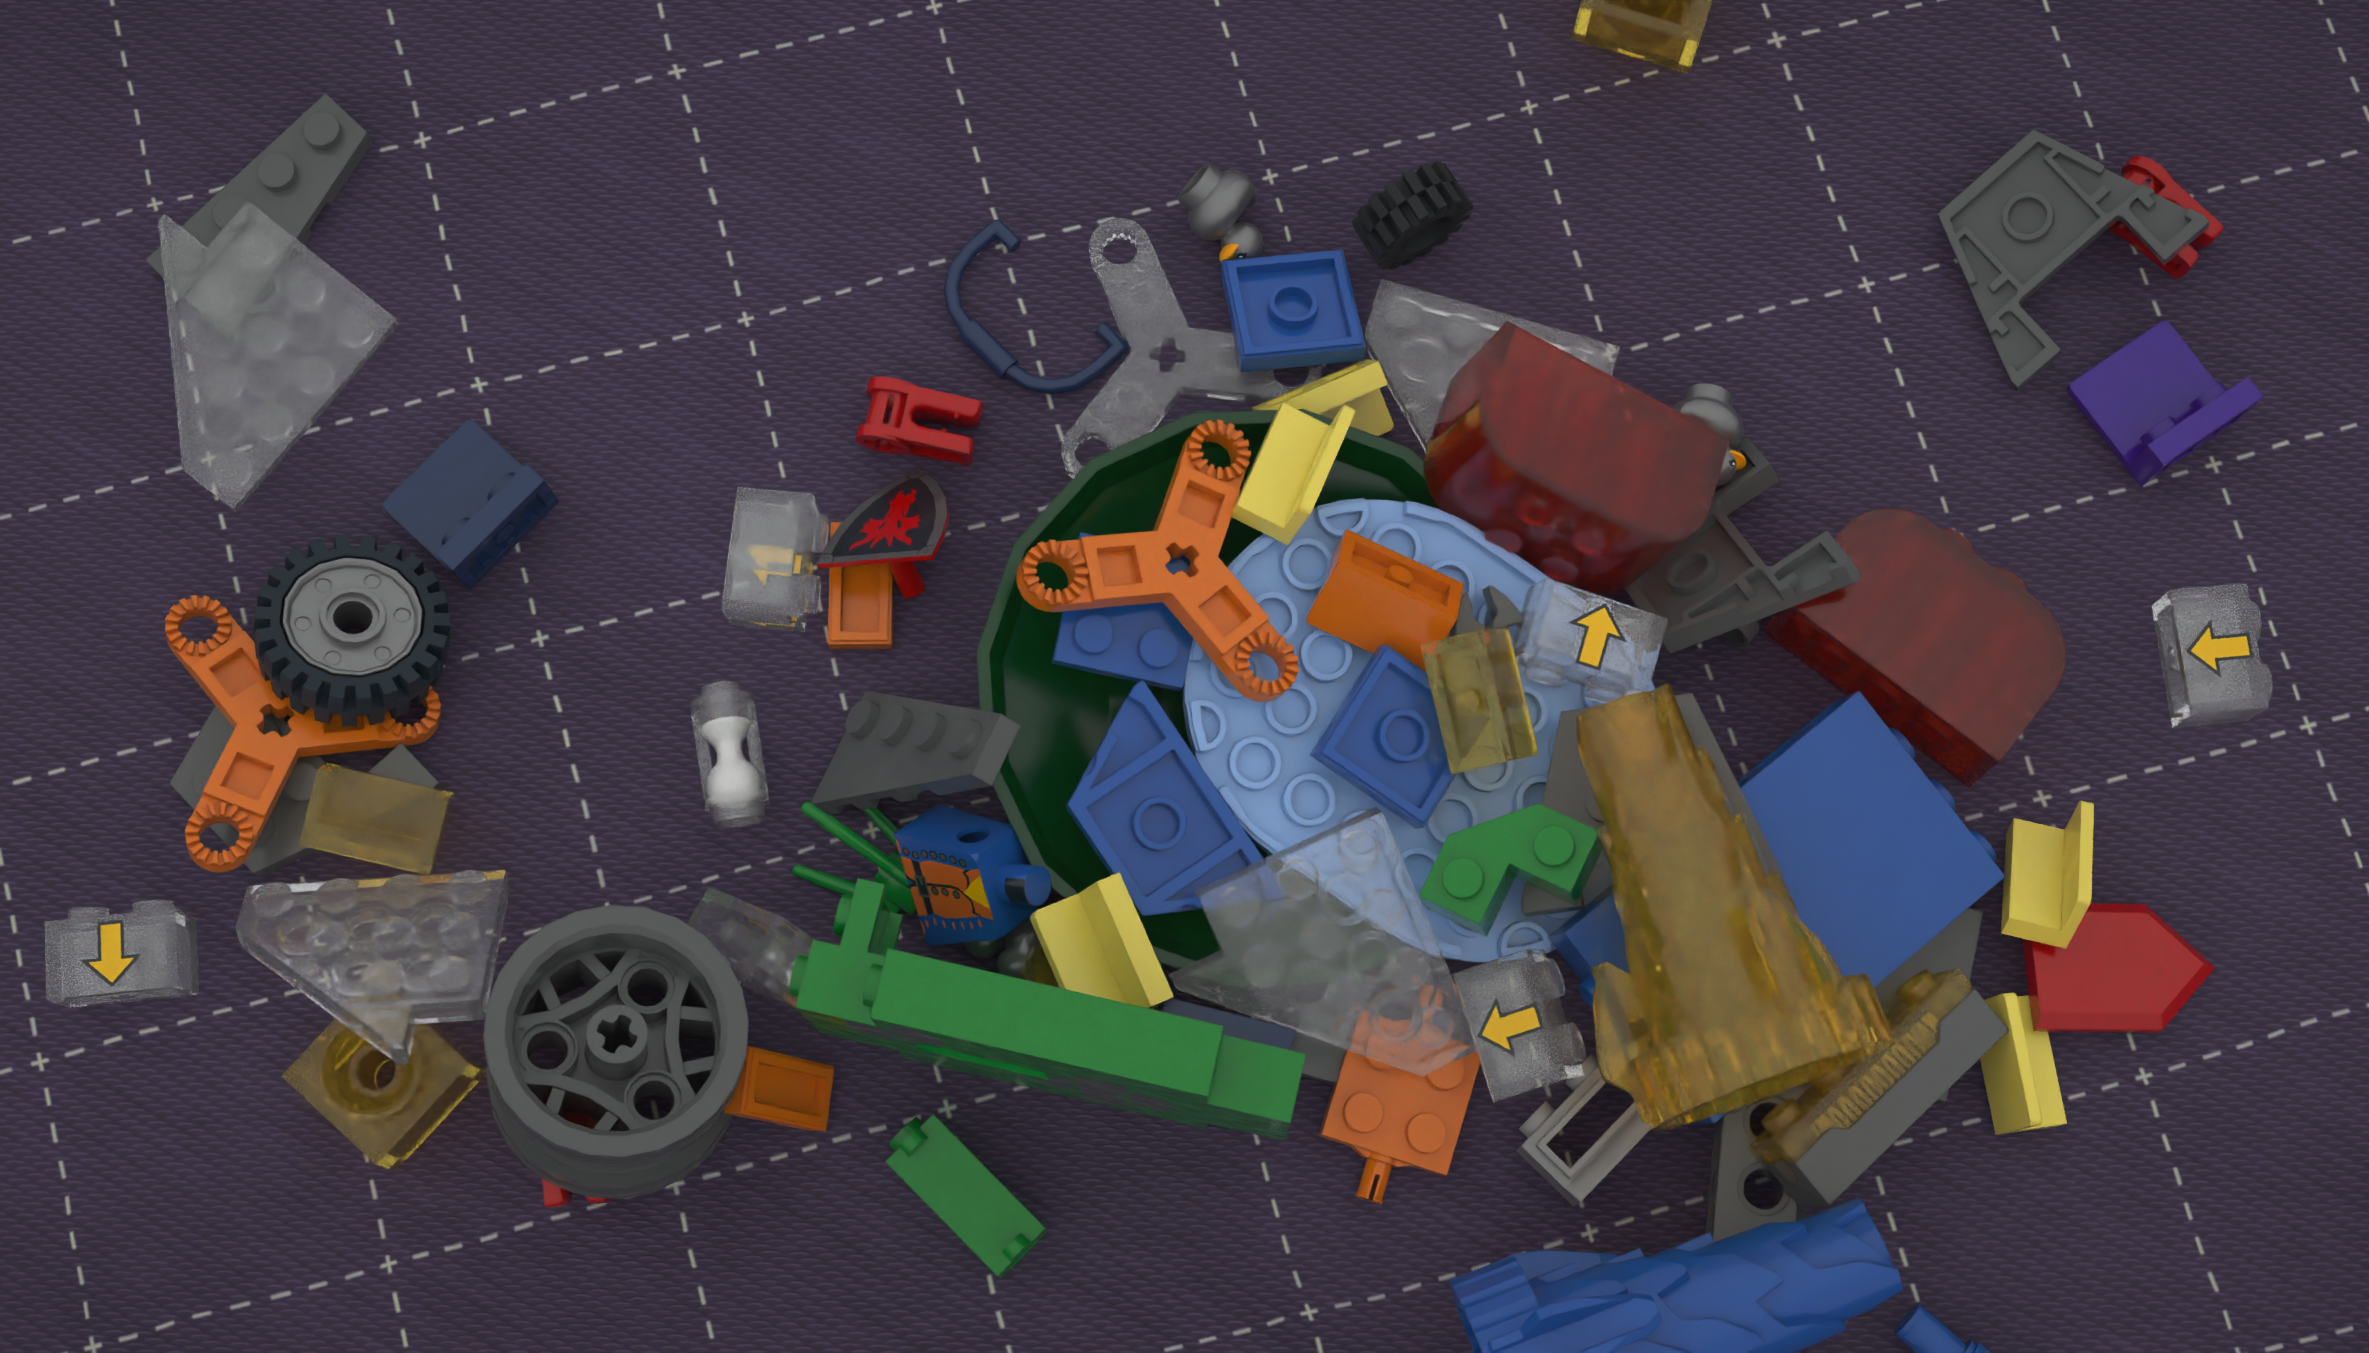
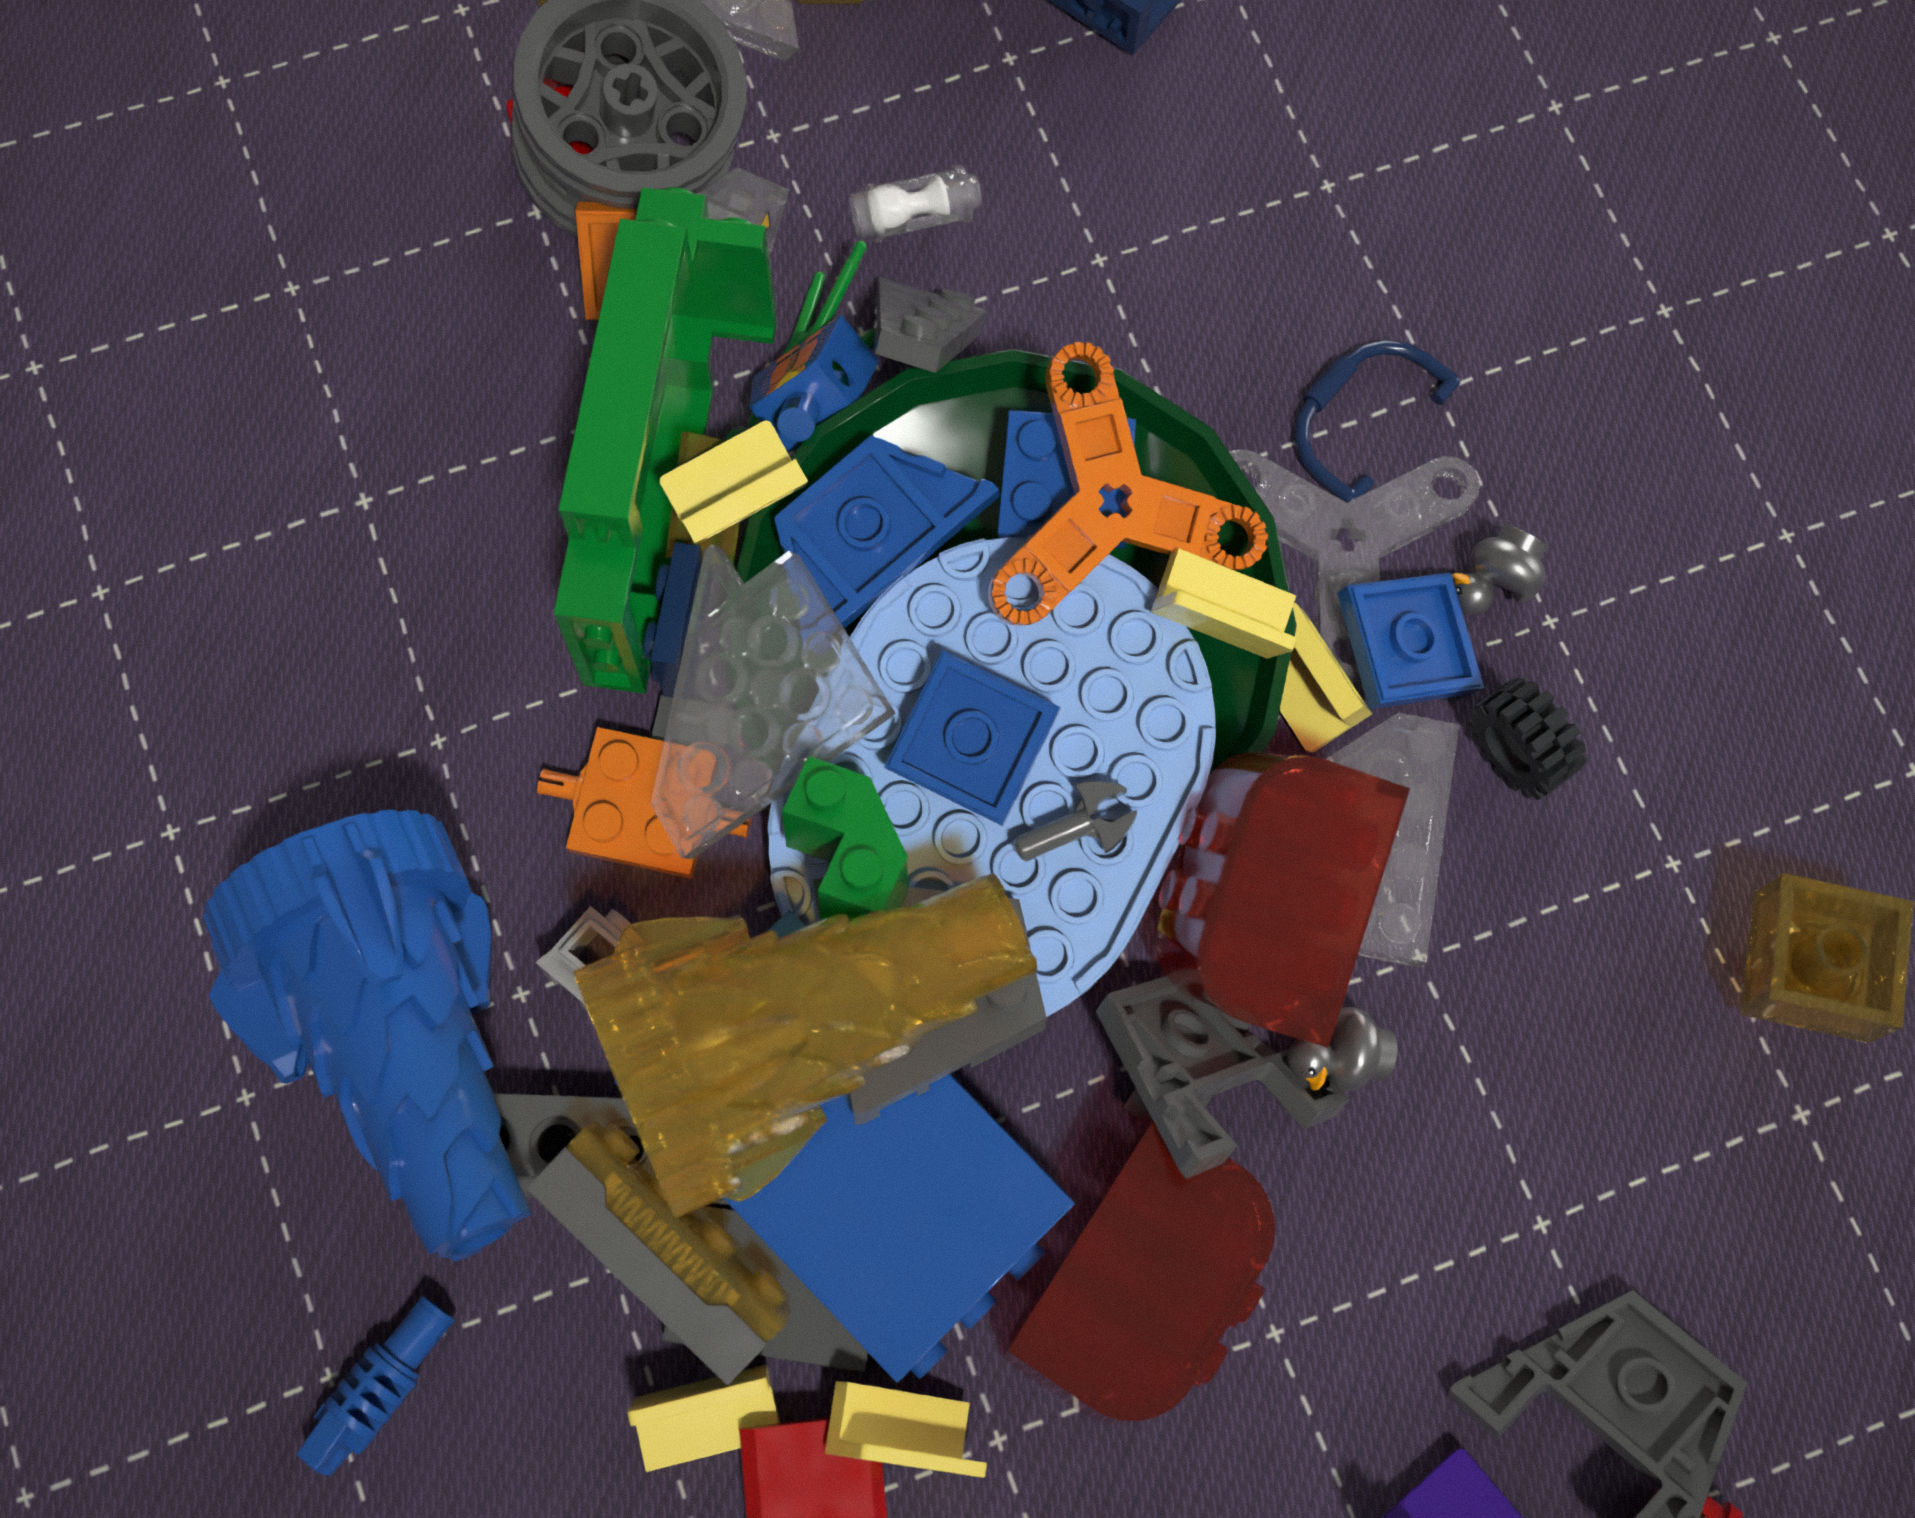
camera: 80 degrees right, 5 degrees down
clear brick [721,487,829,632] -> none
shield [817,469,949,598] -> none
orange tile [828,522,895,650] -> none
red piece [855,376,984,465] -> none
green brick [885,1114,1048,1279] -> none
orange panel [1306,529,1464,672] -> none
clear yellow panel [1421,627,1538,775] -> none
clear brick [1453,949,1586,1102] -> none
clear brick [1509,578,1668,705] -> none

